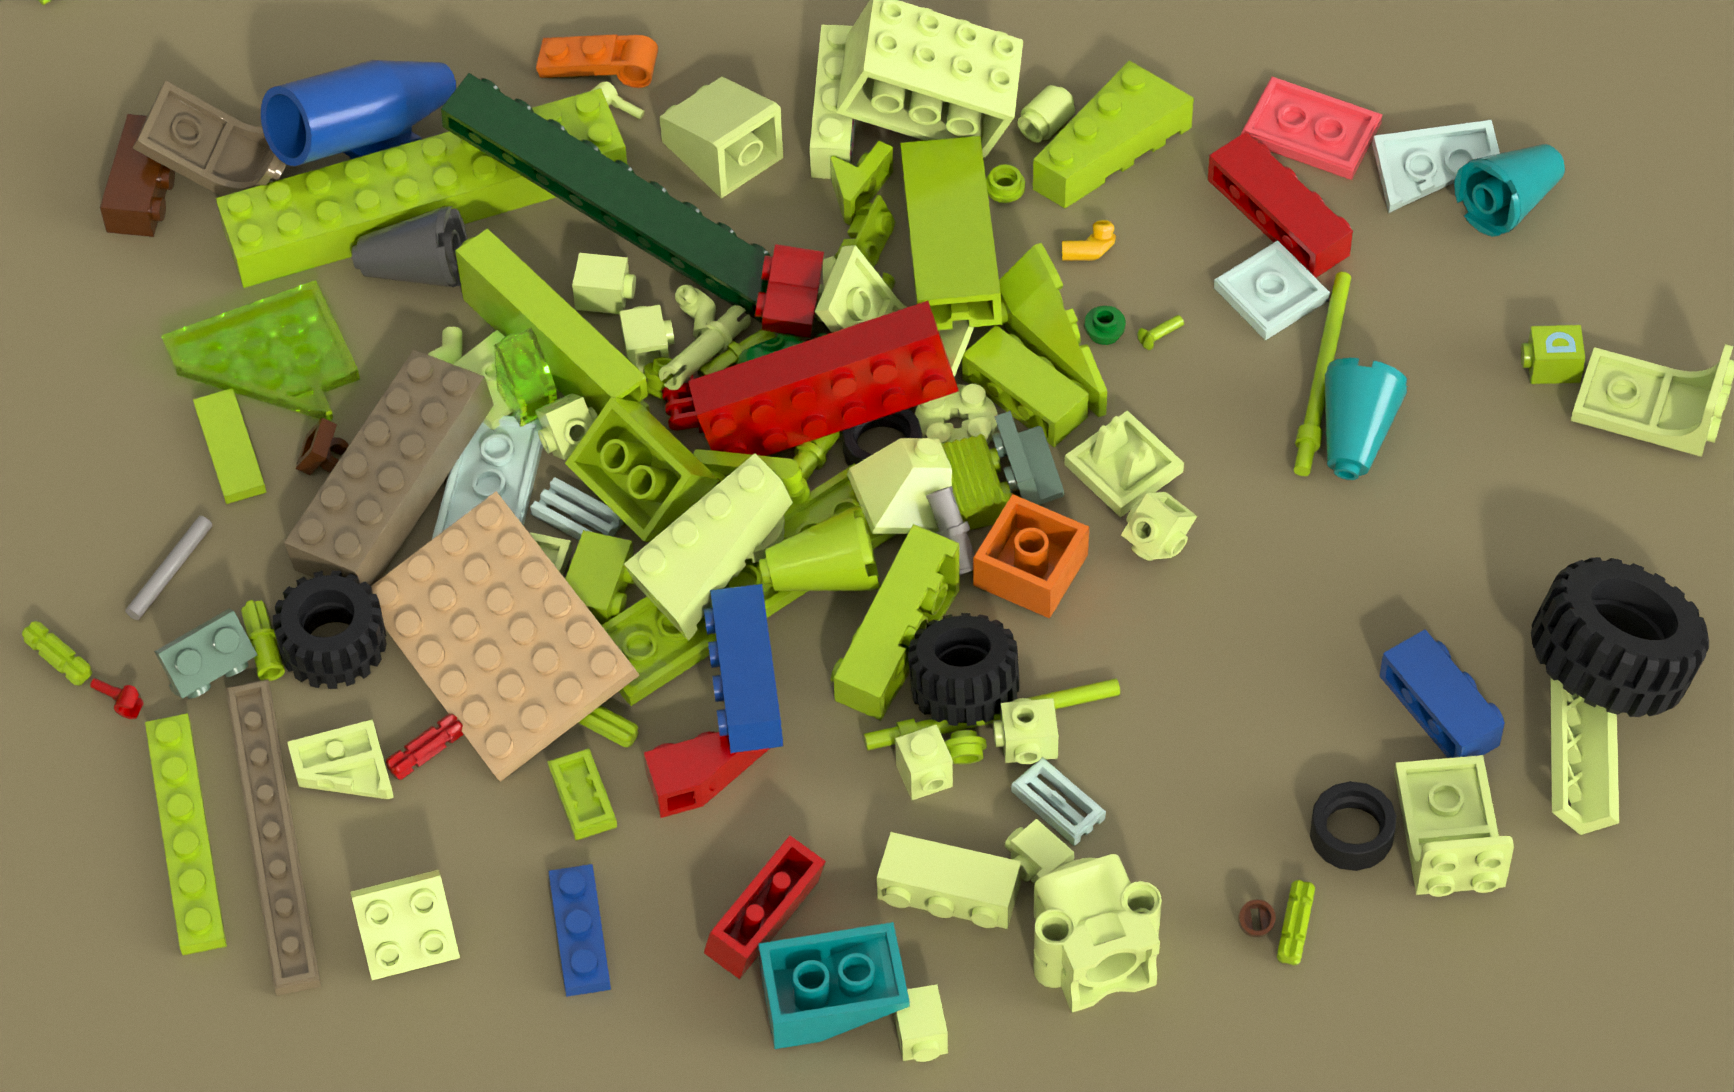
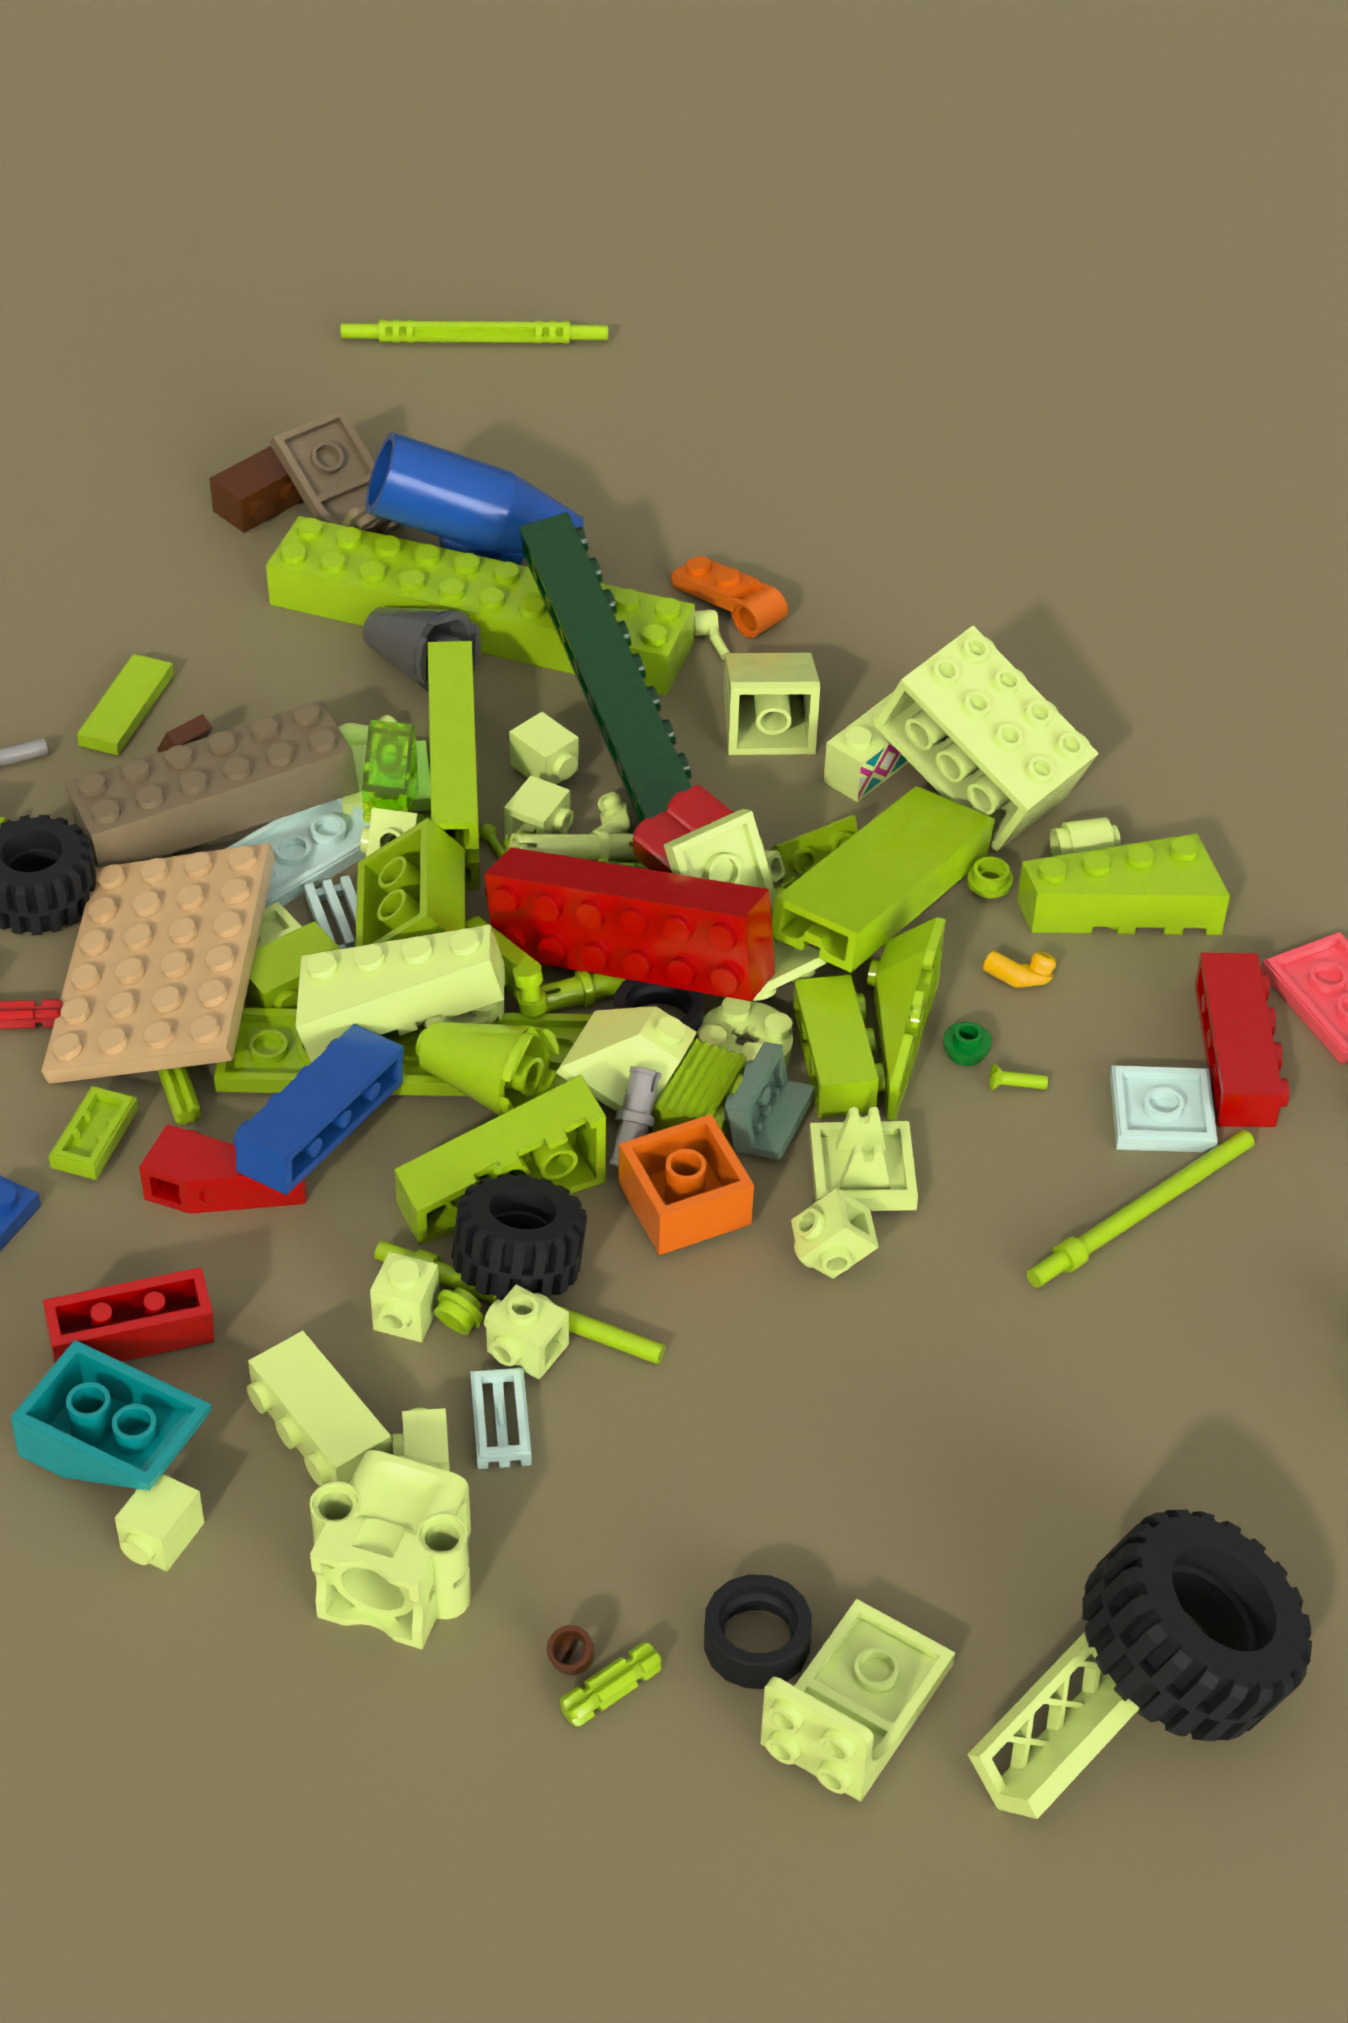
camera: 35 degrees right, 10 degrees down
clear neon green wing [161,280,360,421] -> none
lime slope [830,141,893,225] -> none
teal cone [1325,357,1408,480] -> none
blue brick [1379,629,1505,758] -> none

